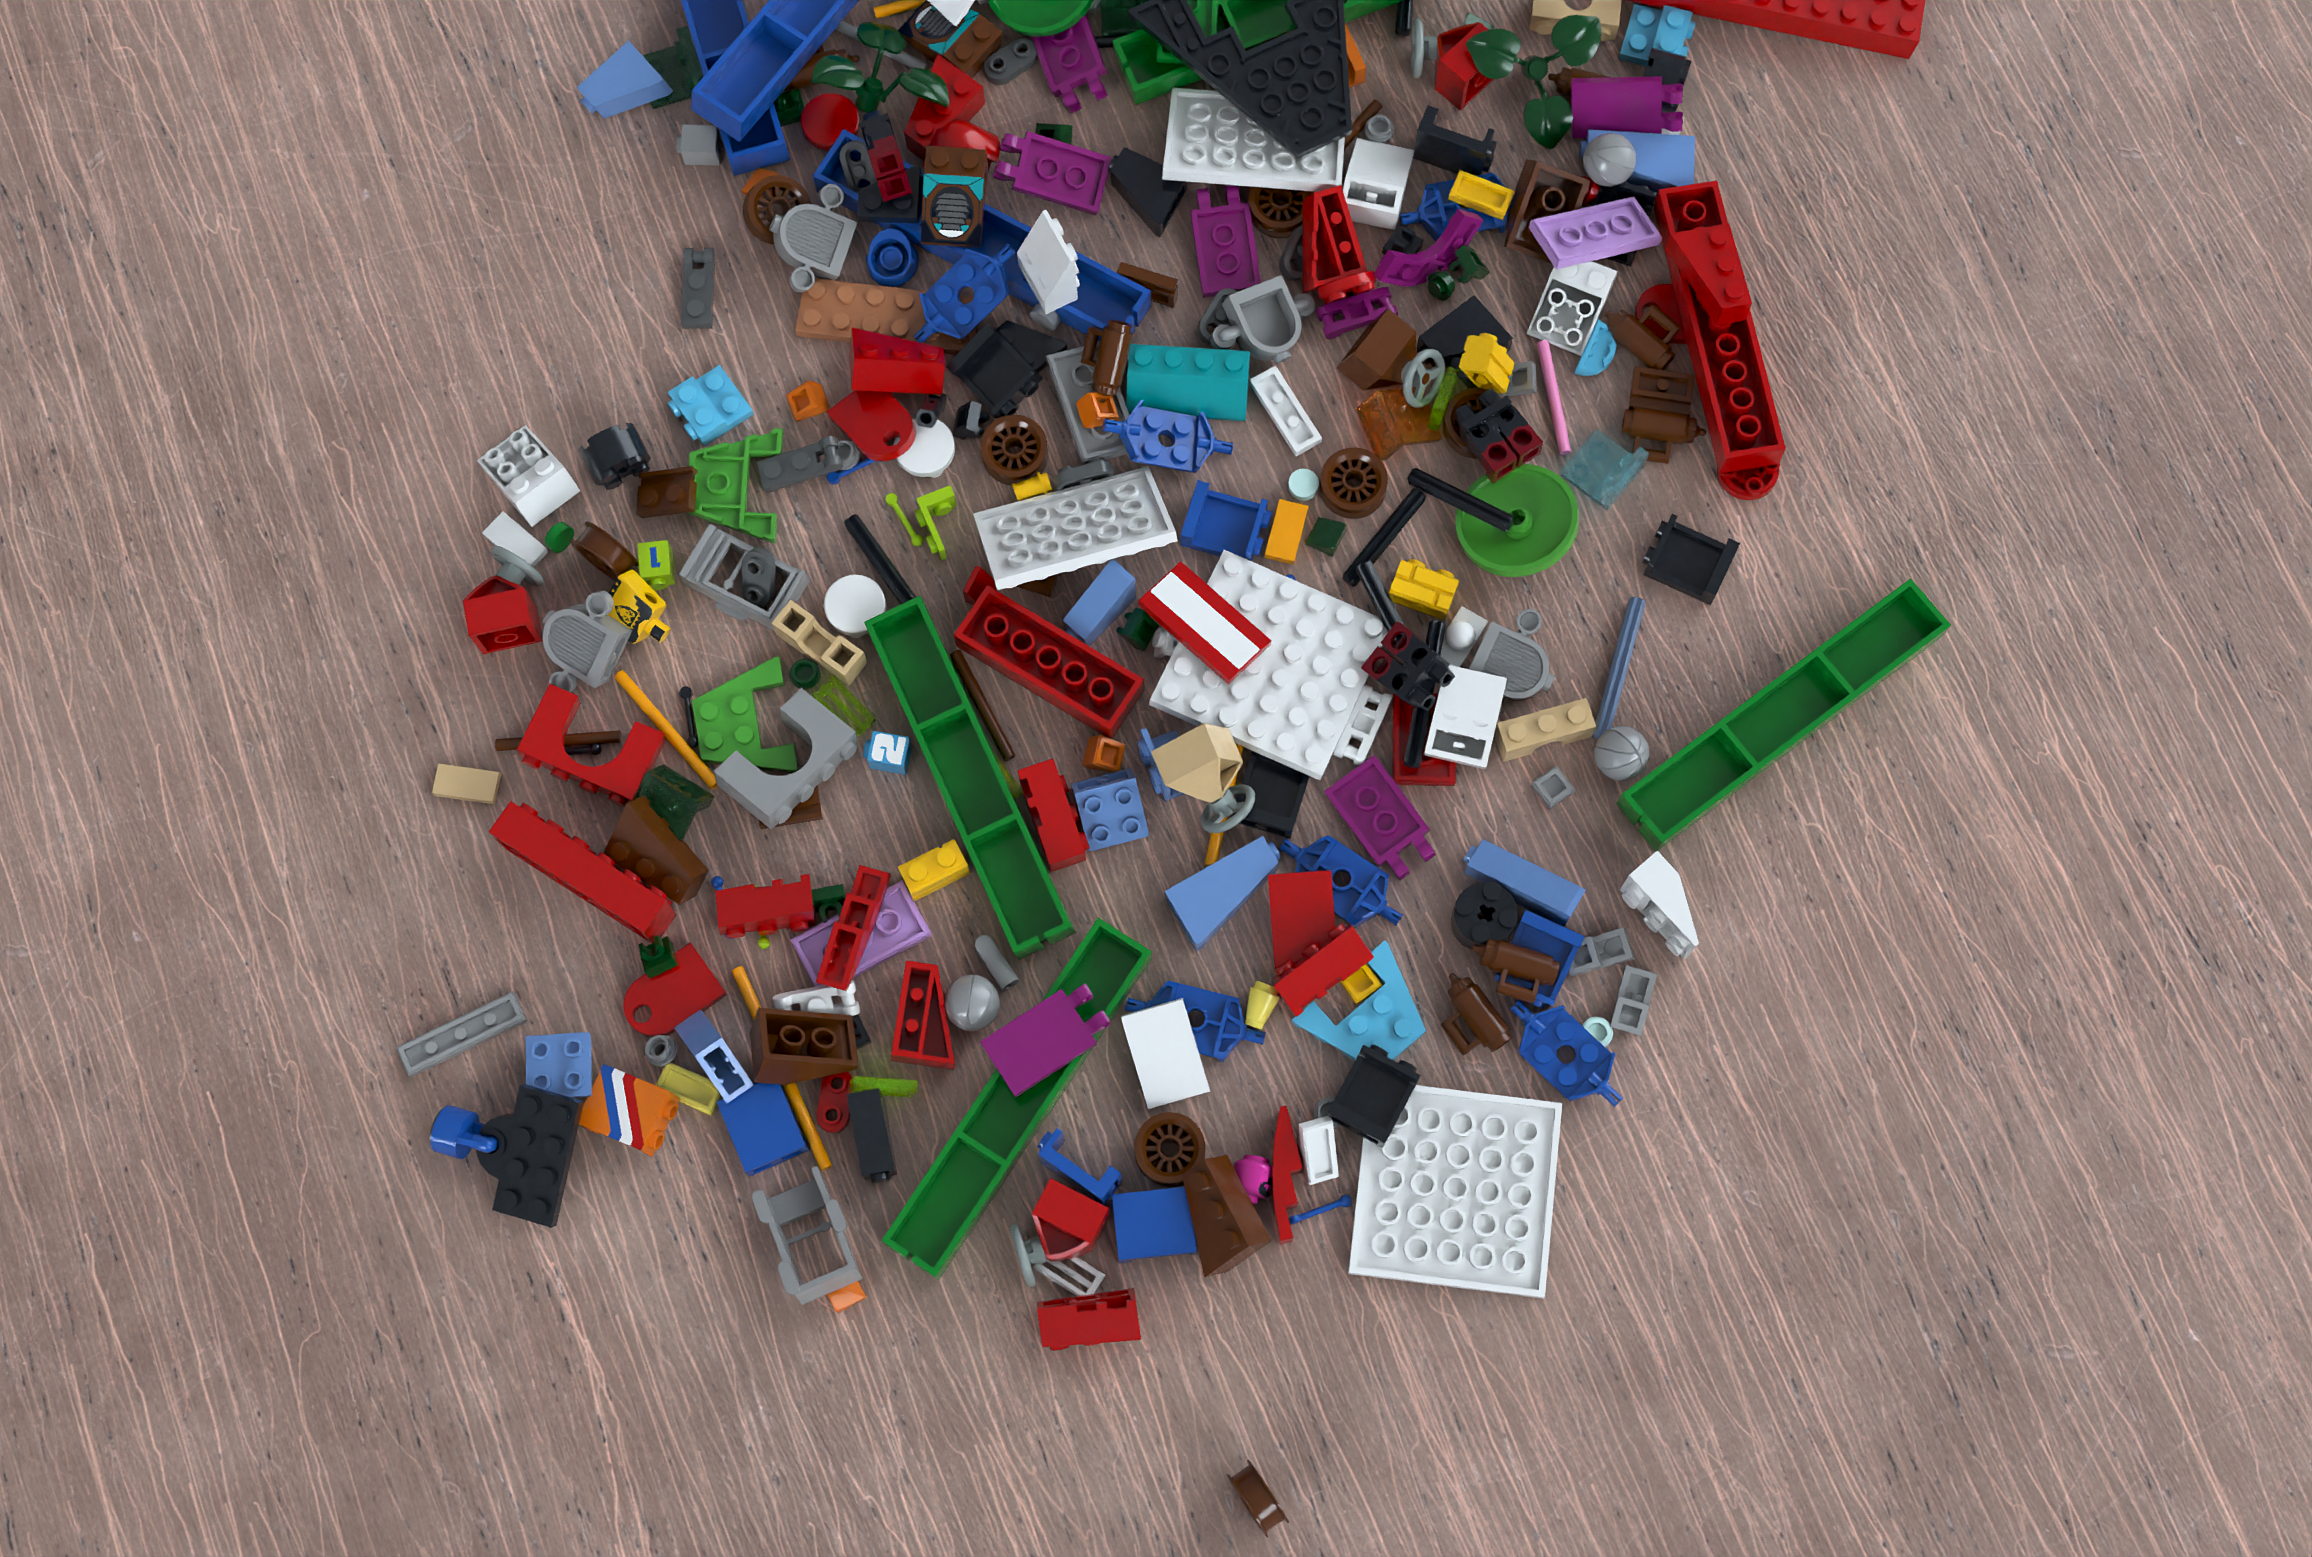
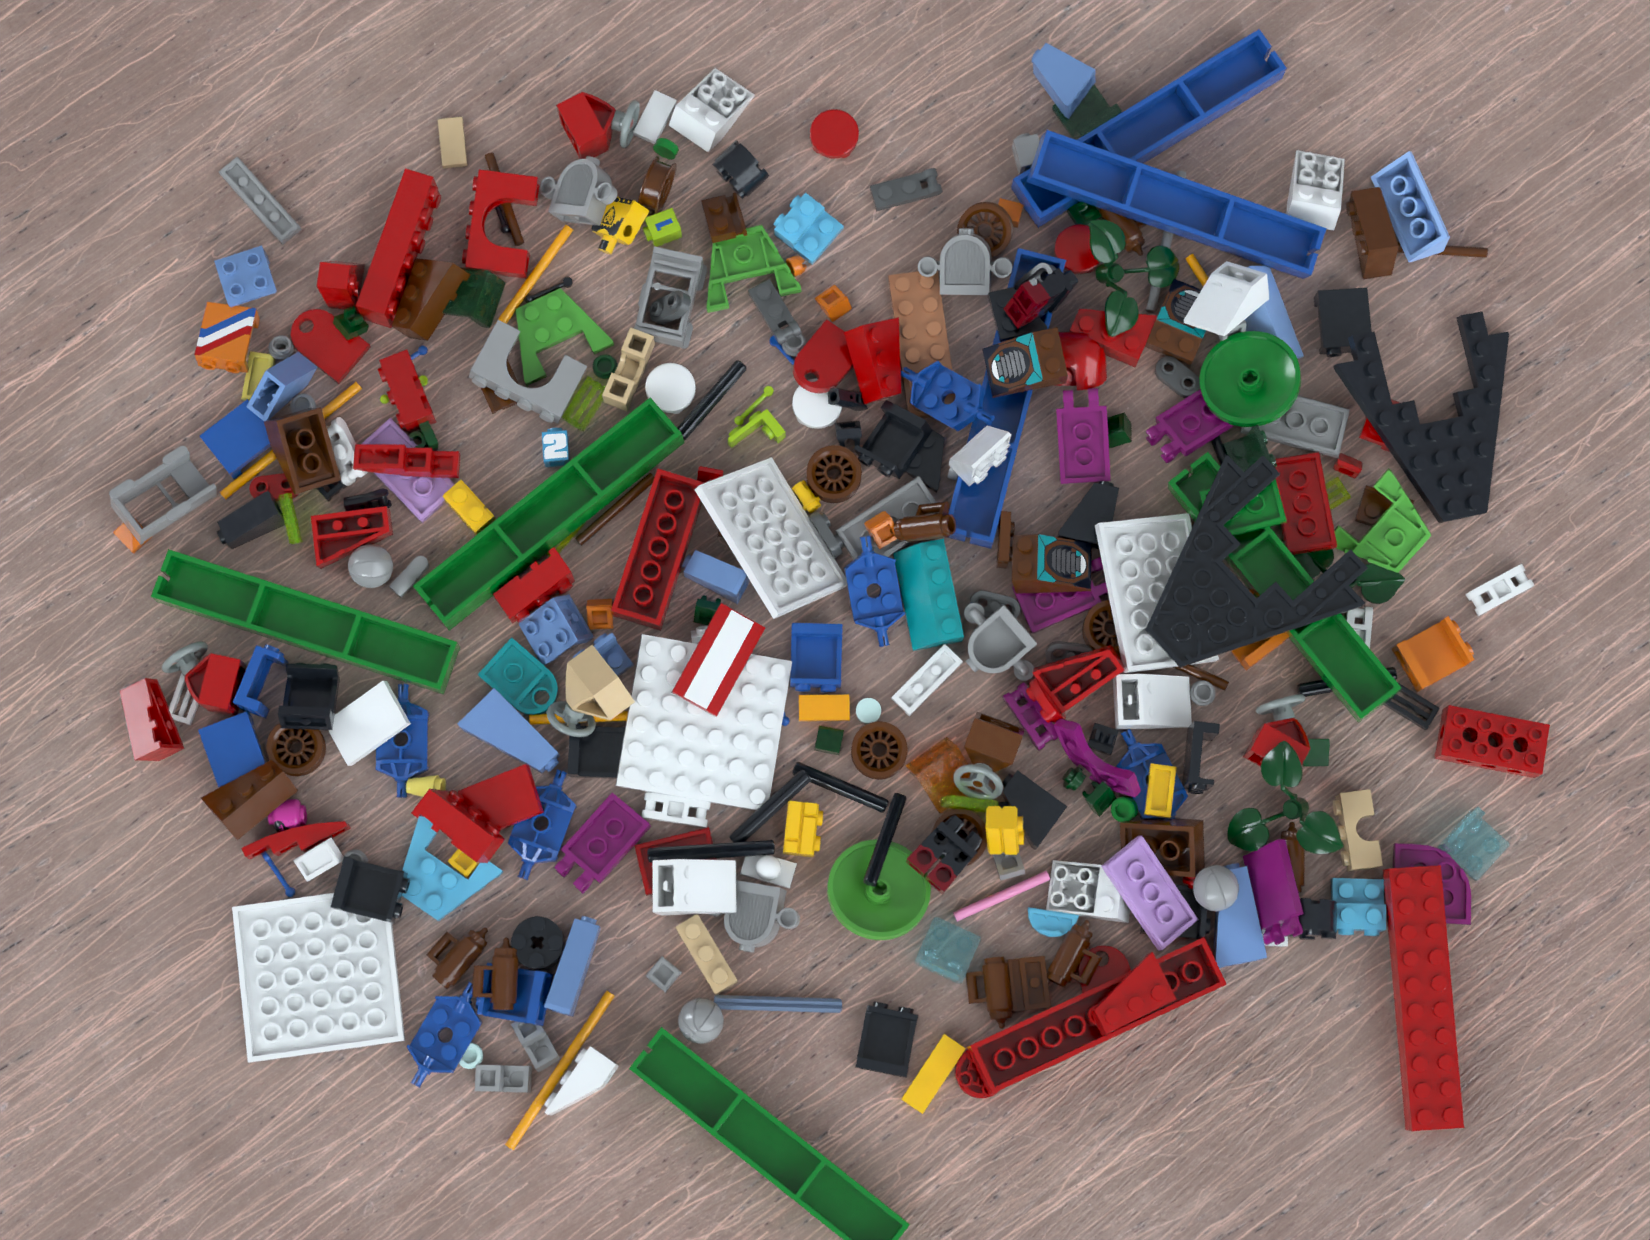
camera: 70 degrees right, 5 degrees up
black plate [429,1084,584,1228] -> none
blue piece [866,228,918,287] -> none
magenta tile [980,983,1111,1098] -> none
reddish brown wheel [1226,1459,1289,1538] -> none
black hips [1361,621,1455,711] -> none
none -> black panel [278,663,340,730]
none -> light grey plate [290,394,316,413]
none -> red wedge [316,261,365,311]
none -> black bar [344,488,392,511]
none -> teal tile [478,637,558,715]
none -> light orange piece [505,990,615,1150]
none -> orange hinge [786,255,807,277]
none -> red tile [810,109,859,159]
none -> yellow tile [901,1034,966,1114]
none -> slope [1012,534,1092,594]
none -> green tile [1111,796,1138,822]

